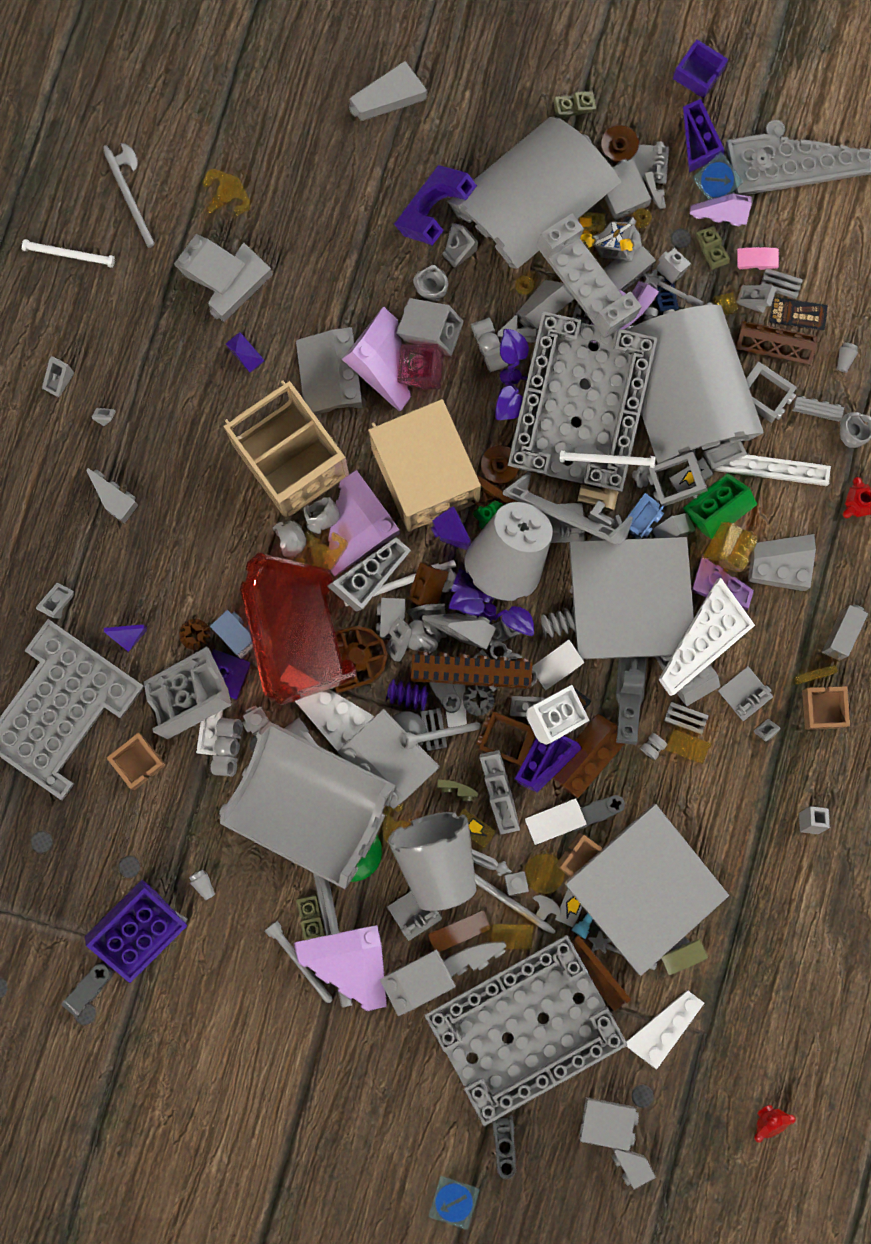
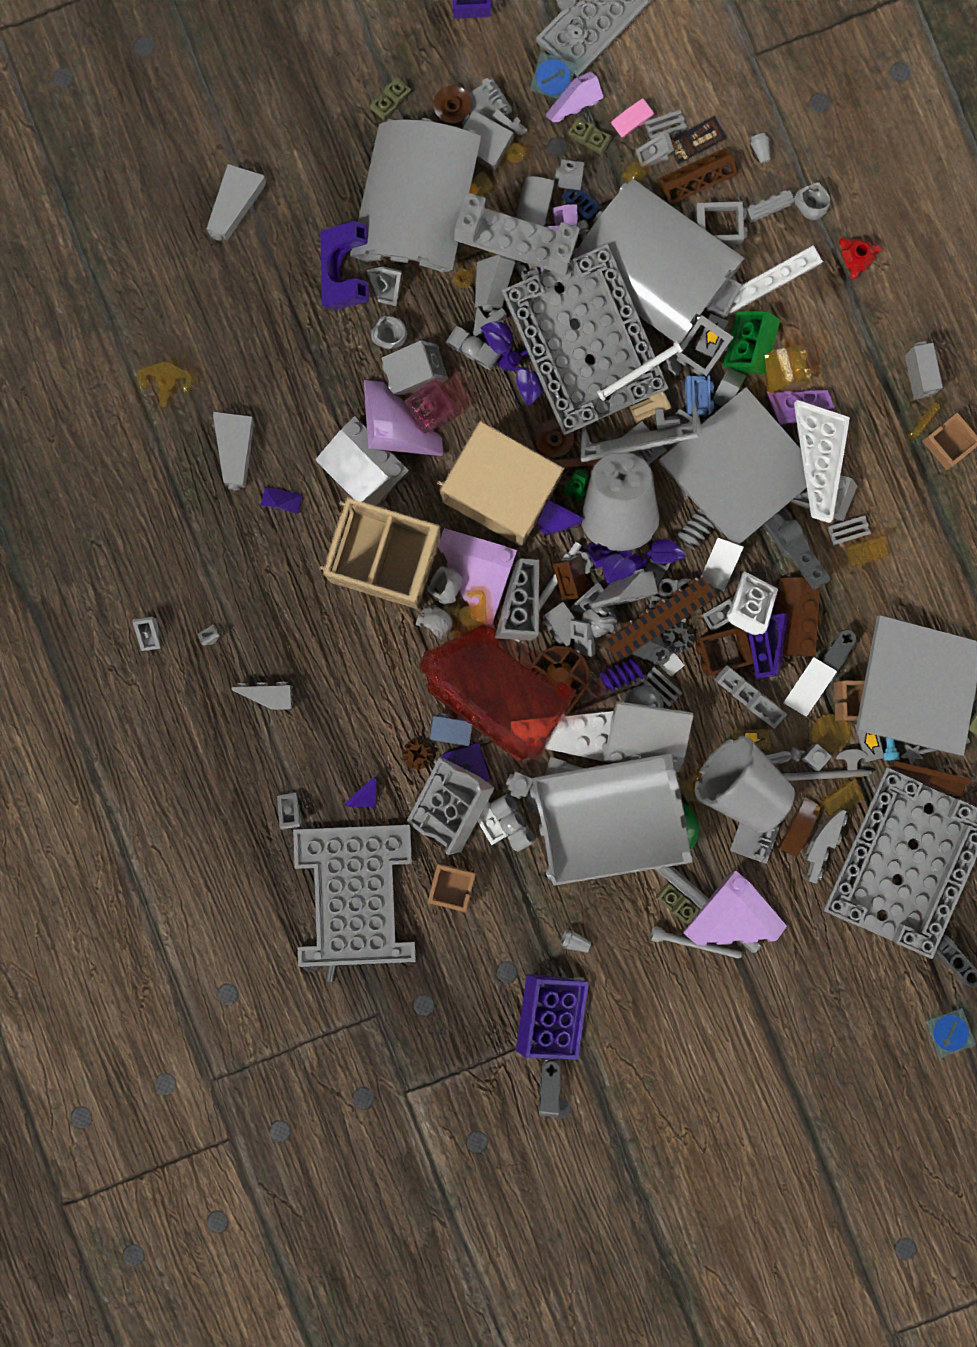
camera: 40 degrees left, 5 degrees up
white bar [22,239,115,267] -> none
light grey piece [103,144,155,248] -> none
light grey slope [174,234,245,295] -> none
light grey slope [380,950,456,1016] -> none
light grey piece [399,722,481,750] -> none
olive slope [438,779,478,801] -> none
torso [580,216,642,261] -> none
light grey wheel [640,733,668,760] -> none
light grey piece [643,269,704,306] -> none
dark purple wedge [683,99,724,173] -> none
light grey hinge [718,666,773,721] -> none
light grey wedge [748,534,816,591] -> none
light grey slope [754,719,780,741] -> none

